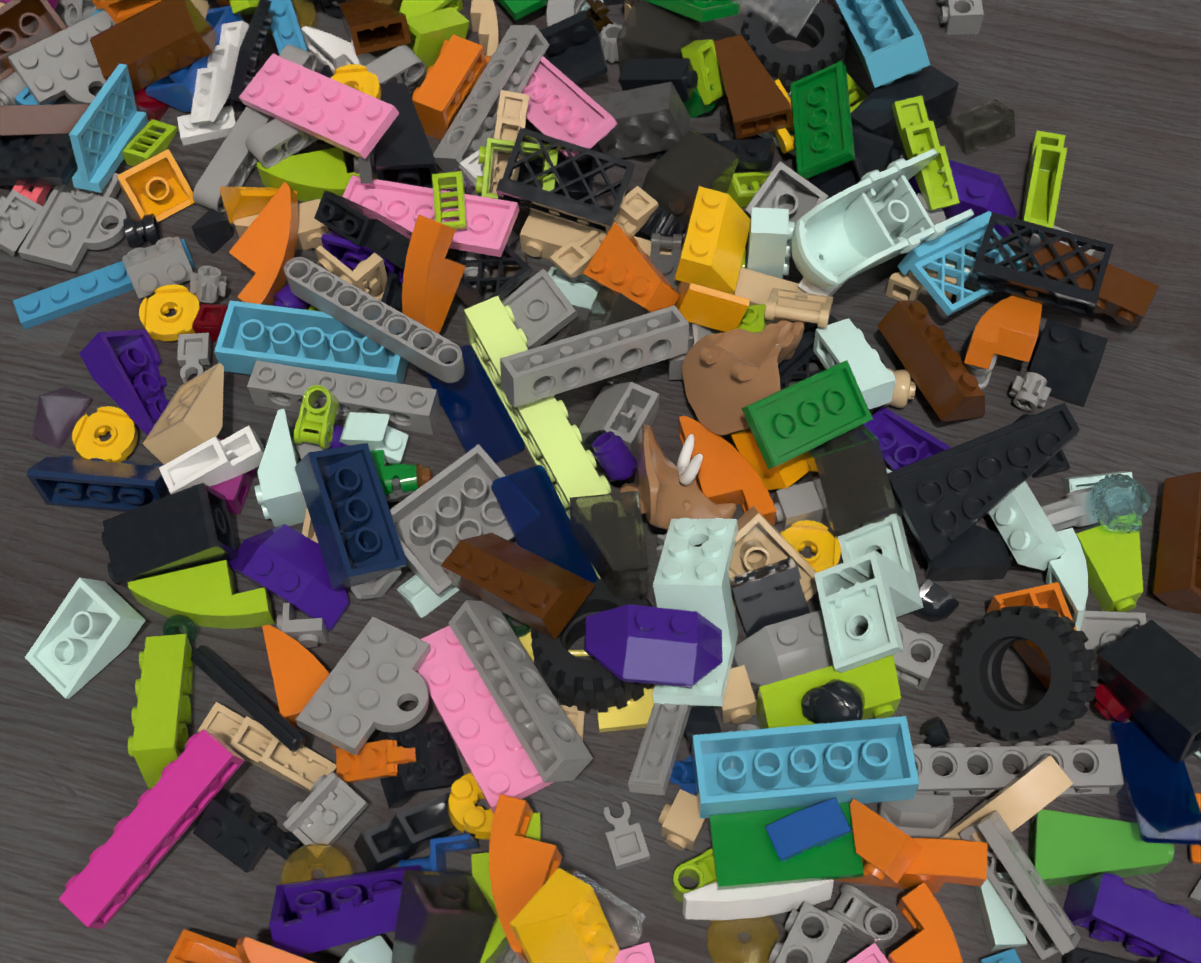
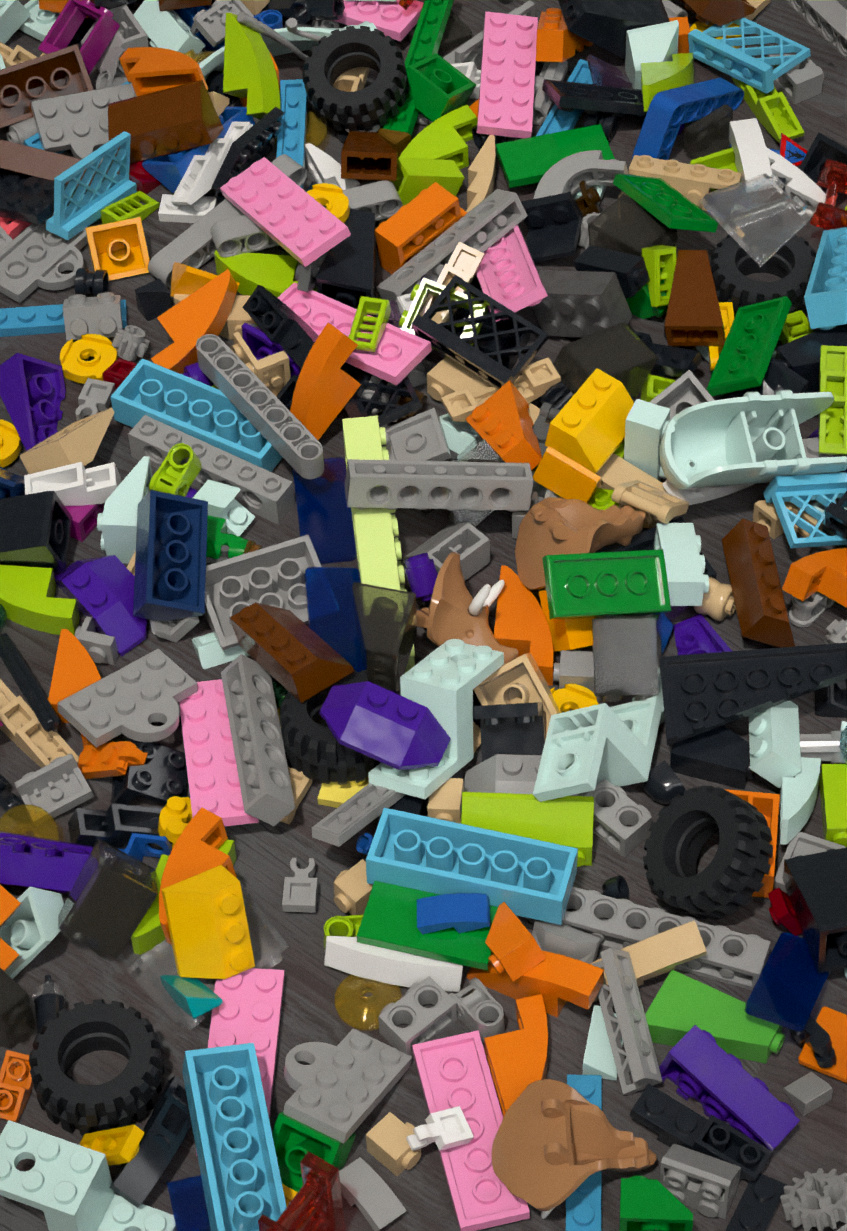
camera: 20 degrees right, 10 degrees down
black hair [801,679,865,724] -> none

